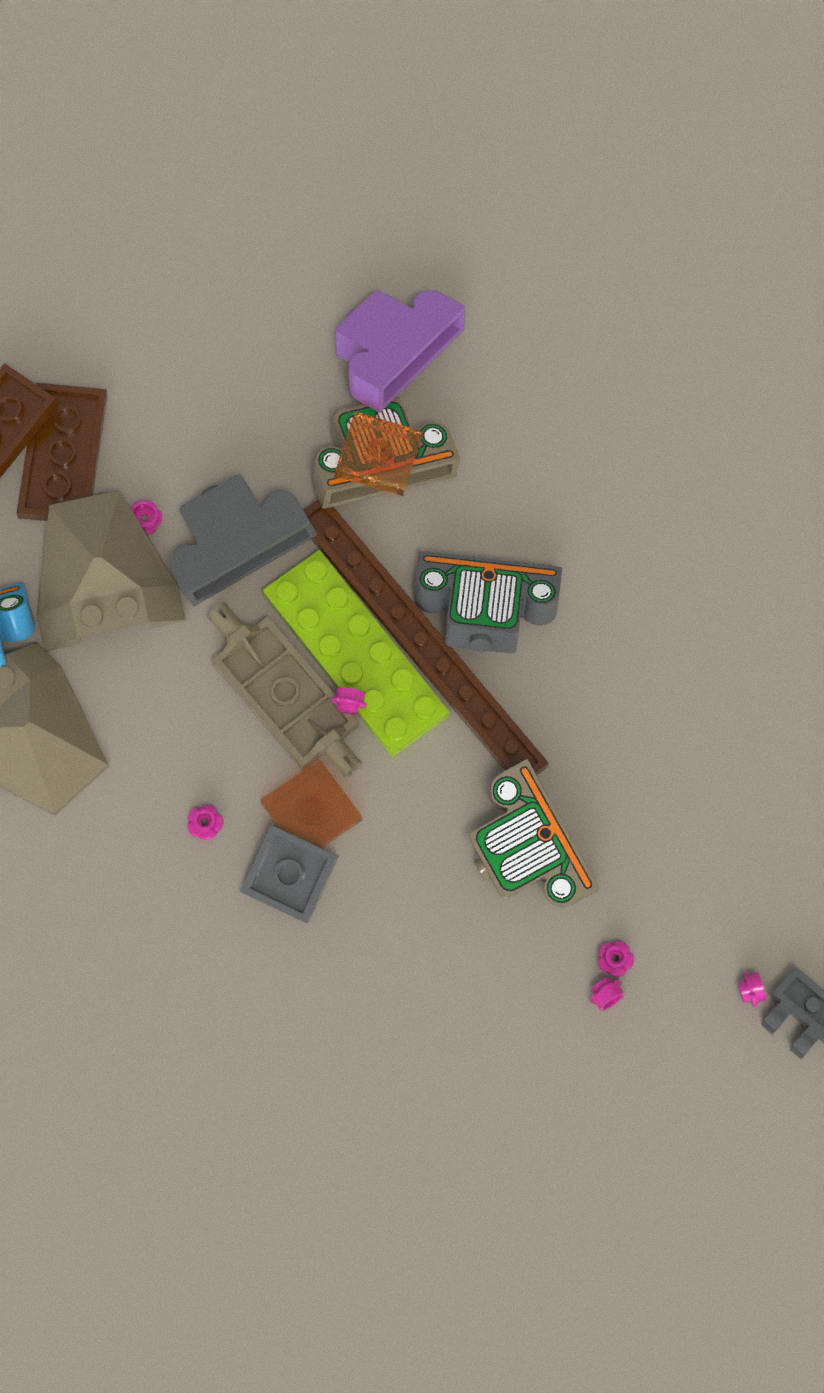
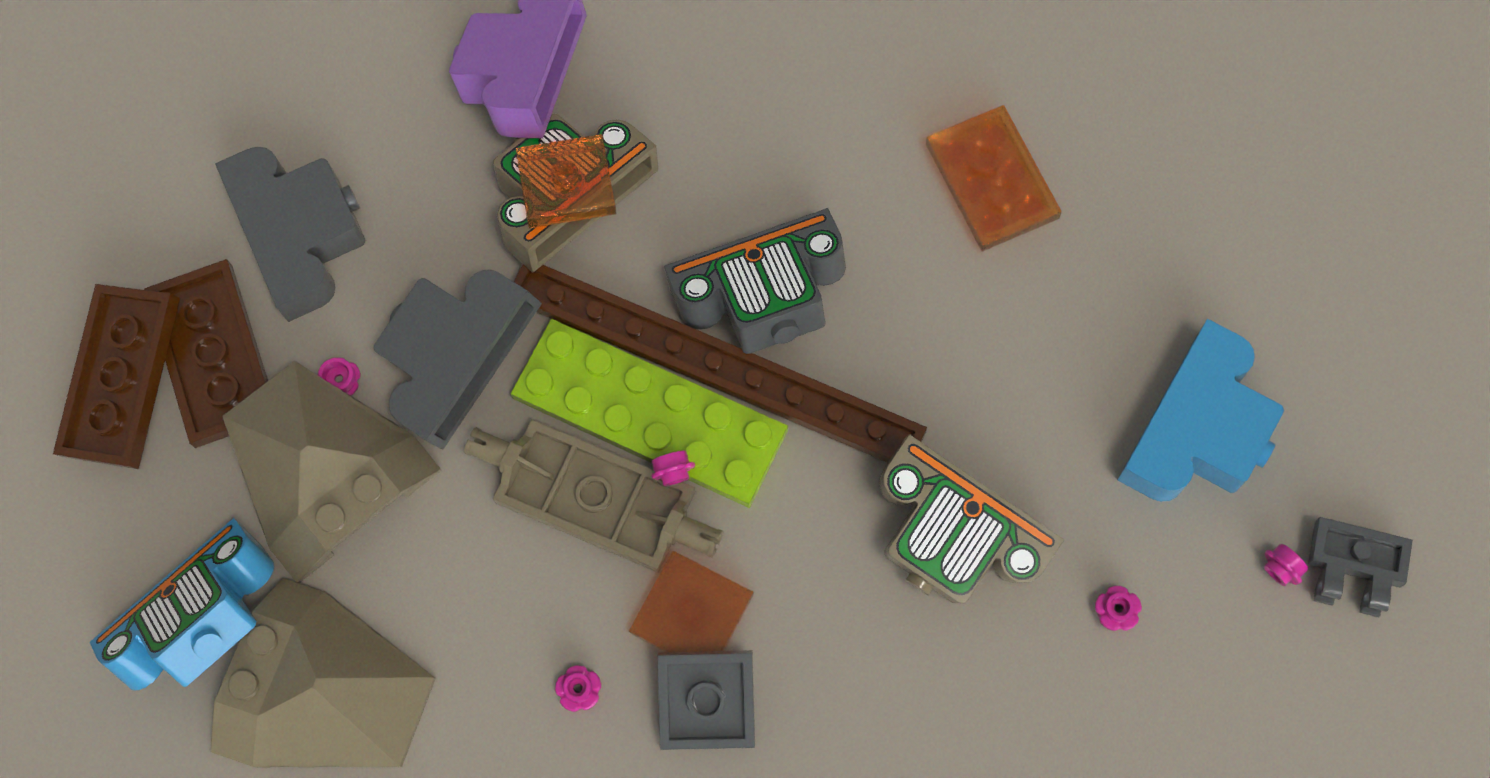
camera: 20 degrees left, 0 degrees up
dark pink plate [590,977,625,1011] -> none
none -> dark grey brick [215,147,366,322]
none -> clear orange plate [926,105,1062,252]
none -> dark azure brick [1117,319,1284,502]

